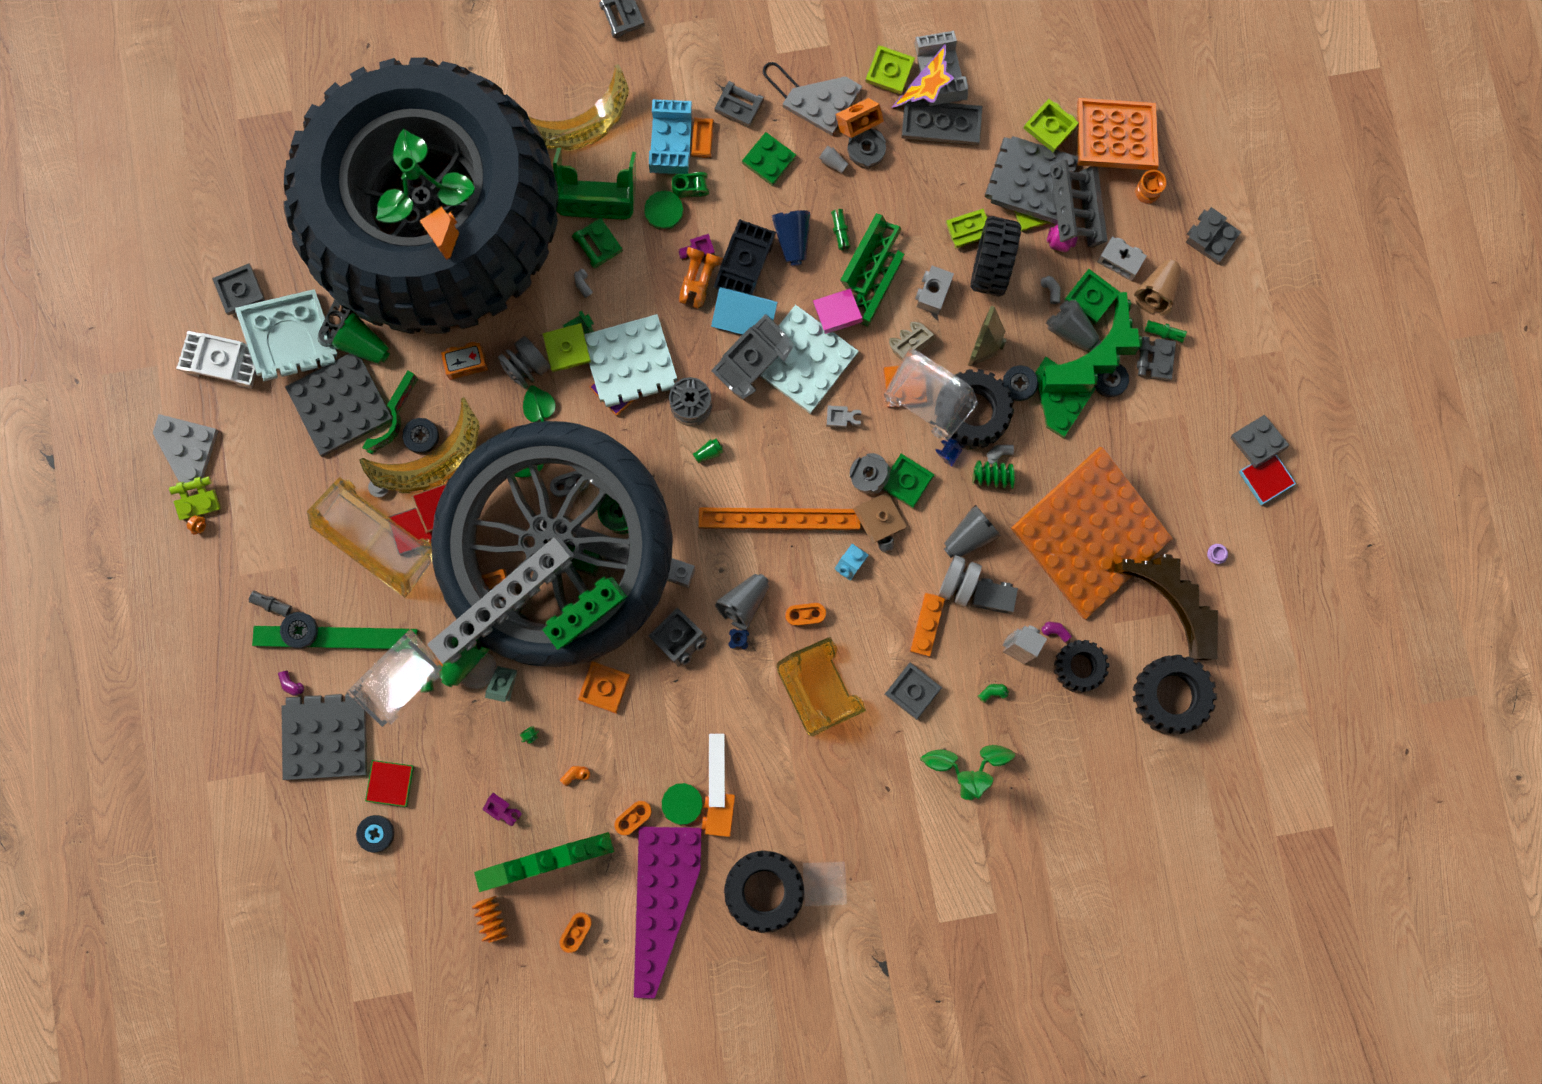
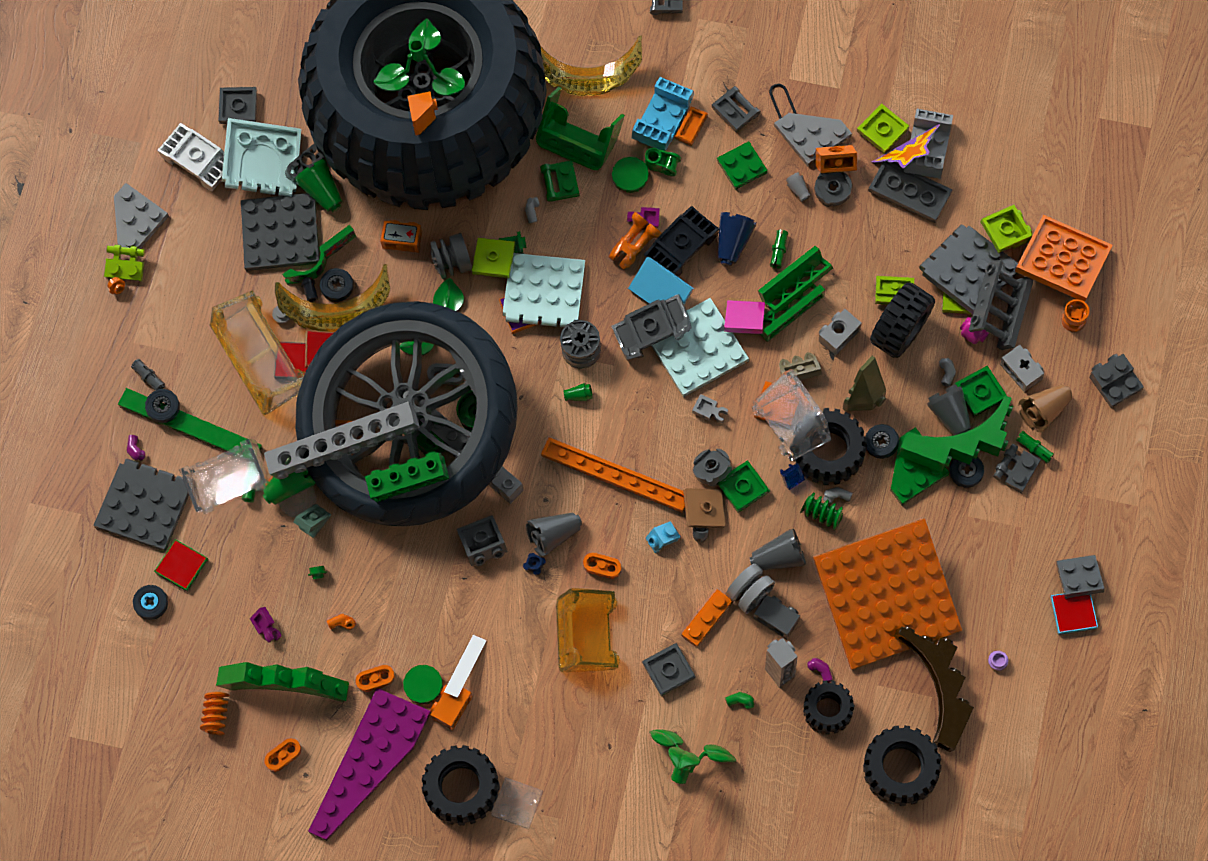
camera: 30 degrees right, 10 degrees down
orange tile [578,661,631,714] -> none
none -> black pin [301,277,318,302]

